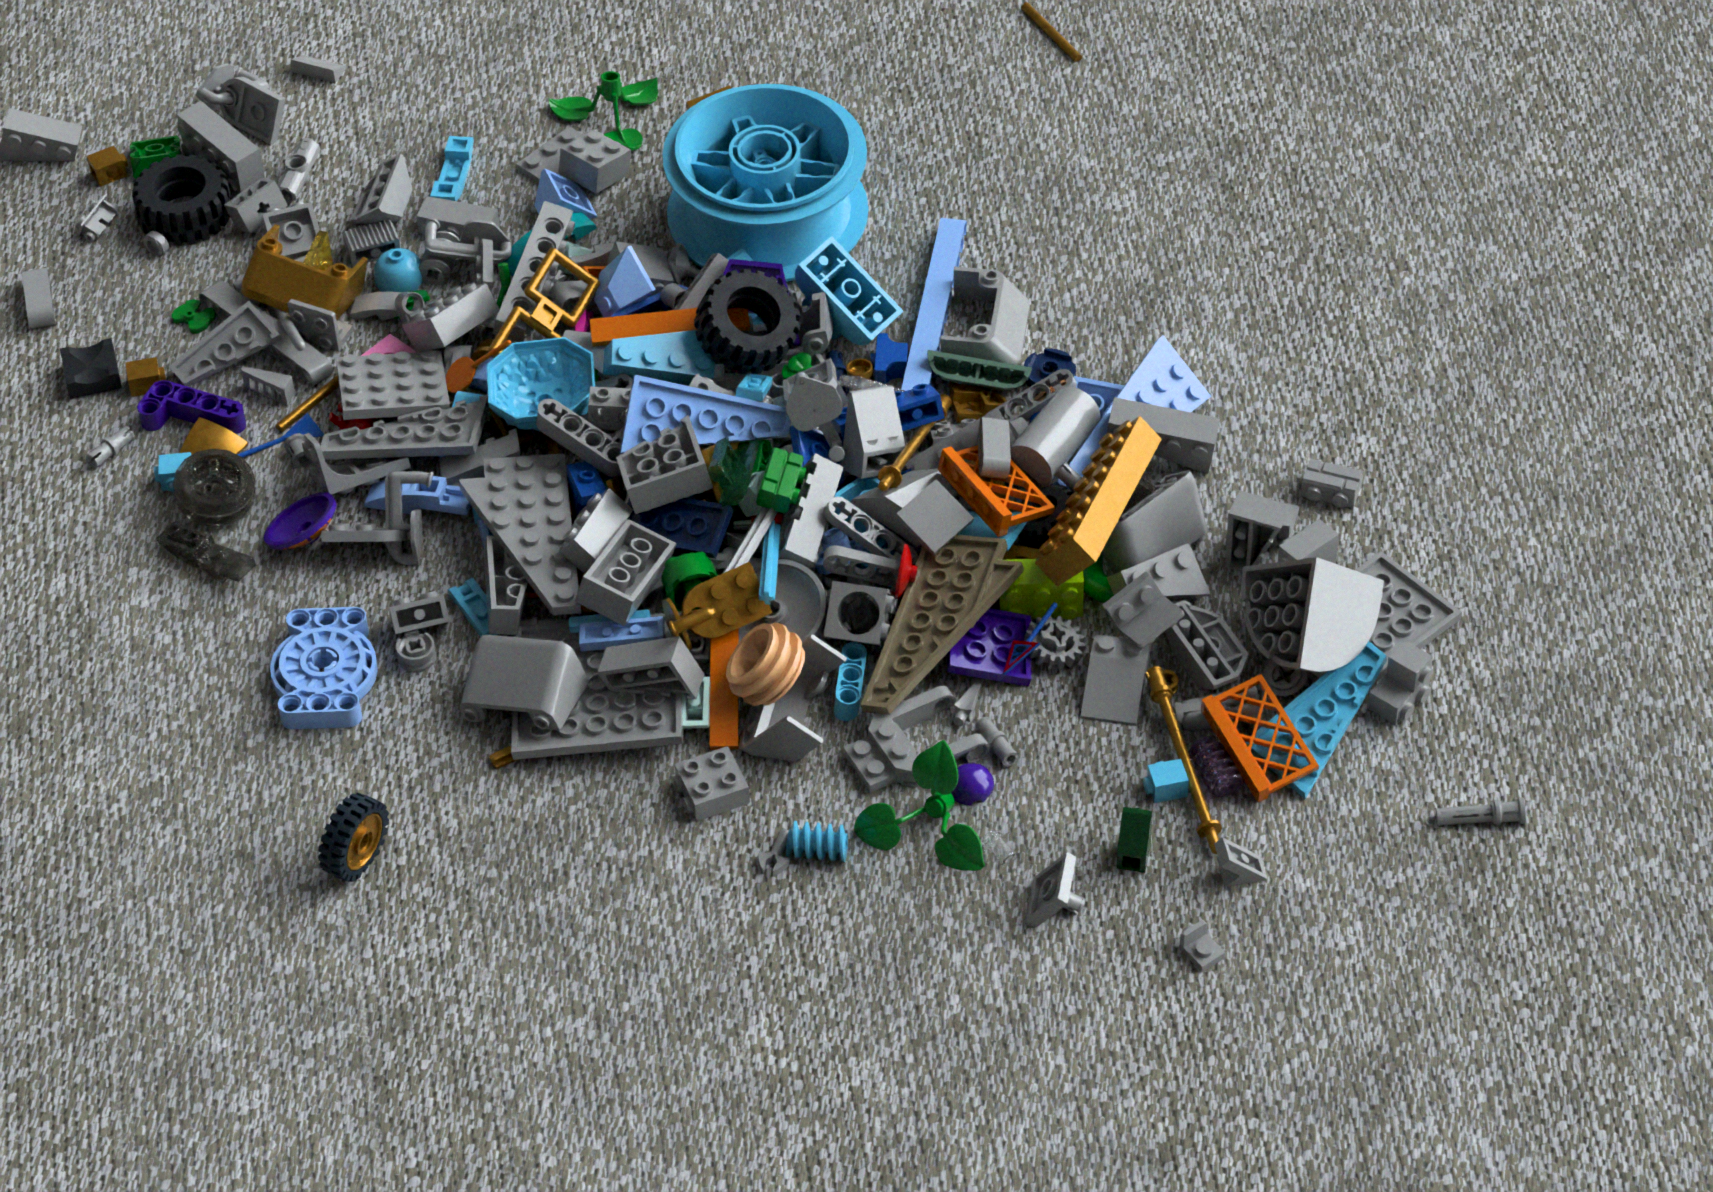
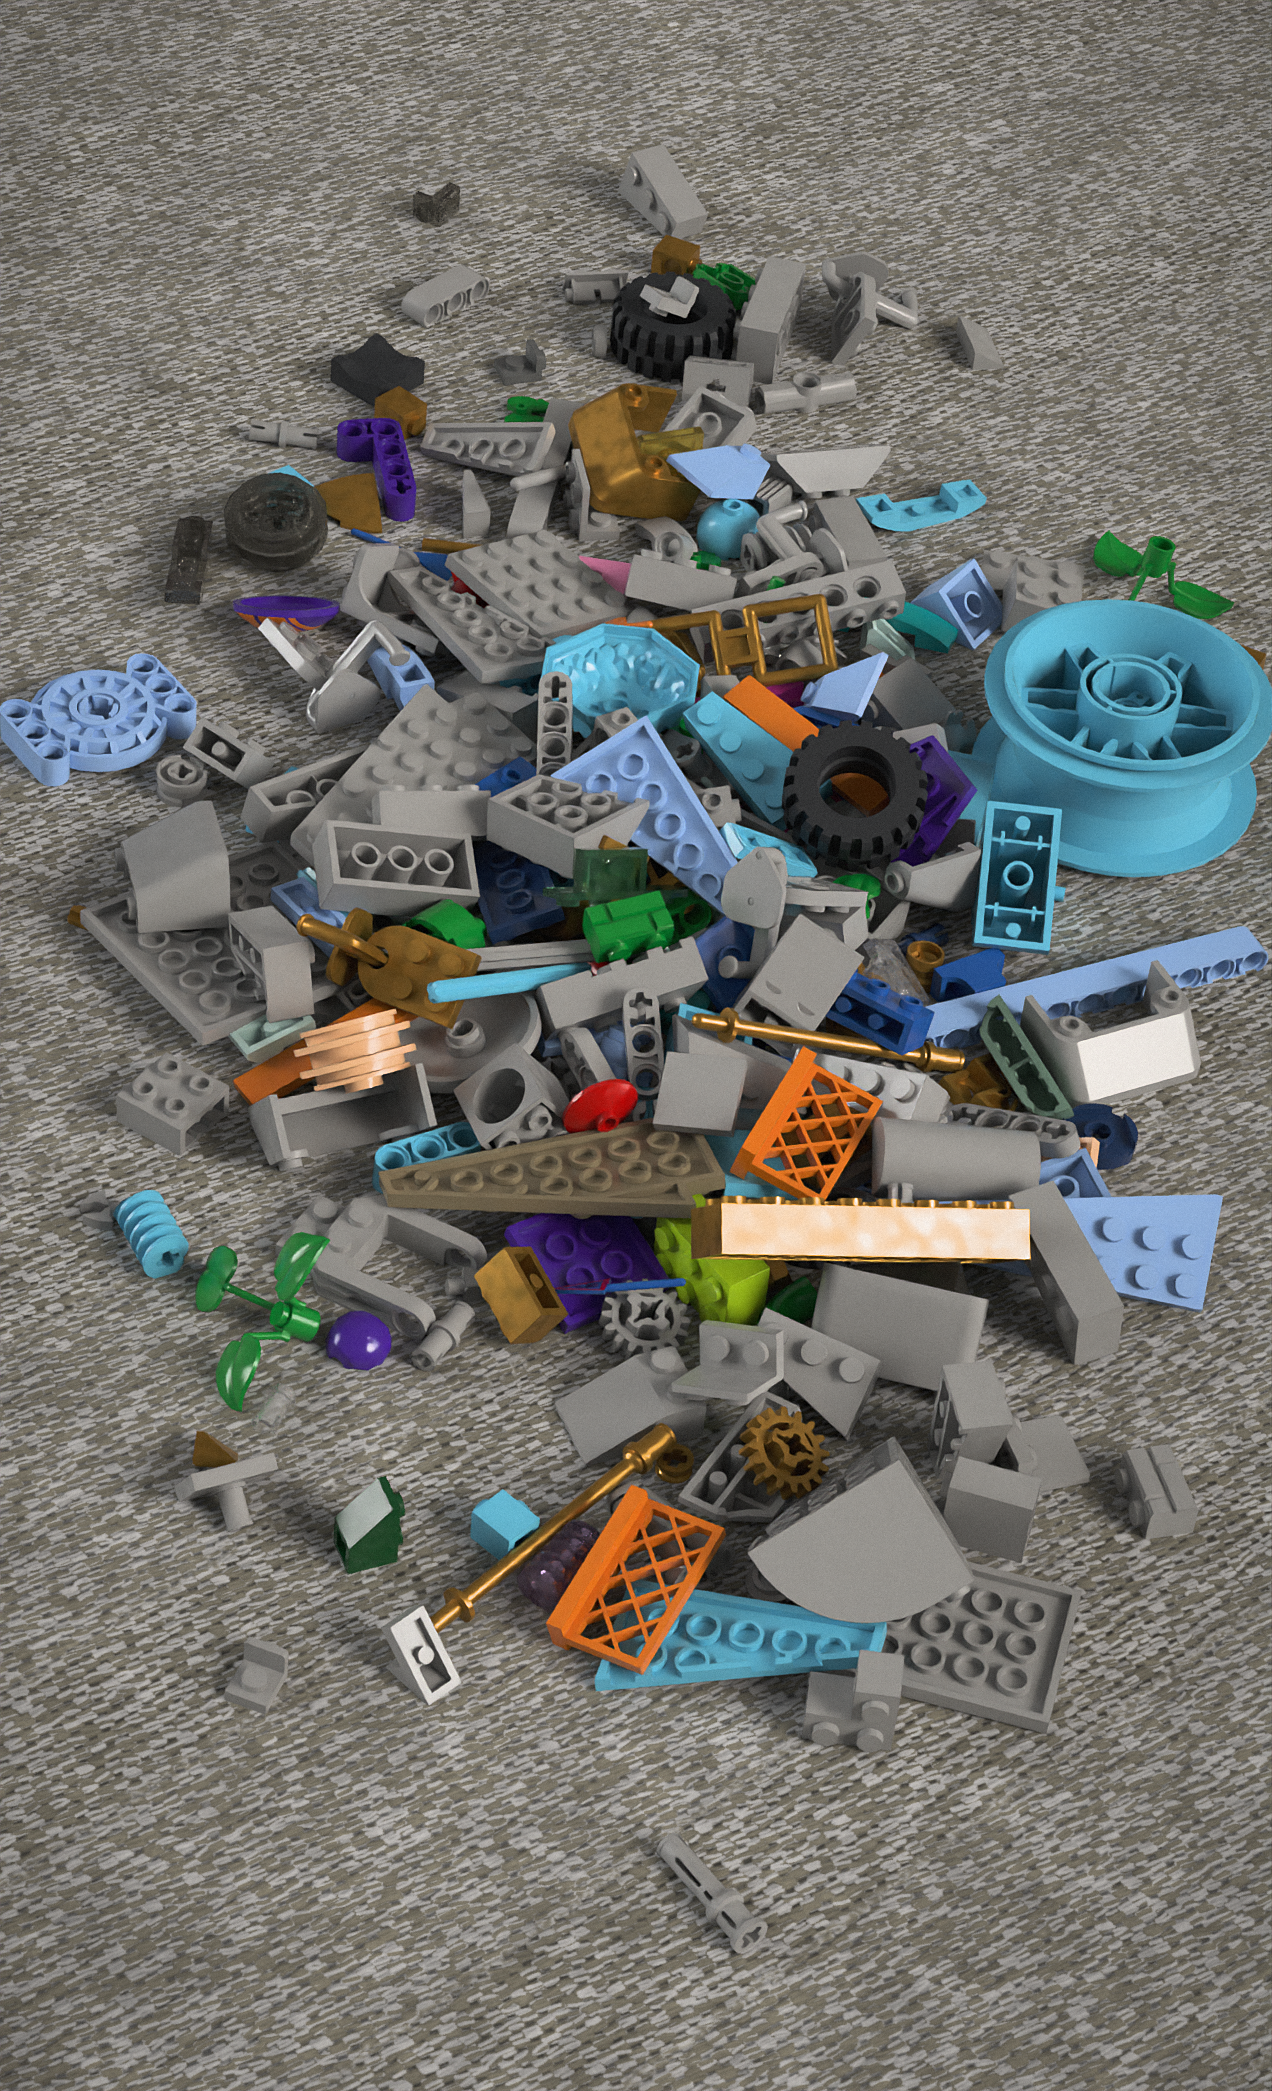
camera: 50 degrees right, 5 degrees down
light grey beam [978,417,1011,480] -> none
none -> pearl gold slope [192,1430,238,1468]
none -> pearl gold brick [474,1247,568,1344]
none -> dark grey bracket [494,339,546,386]
none -> light grey bracket [640,276,699,318]
none -> light blue slope [666,444,771,499]
none -> pearl gold gear [739,1406,830,1500]

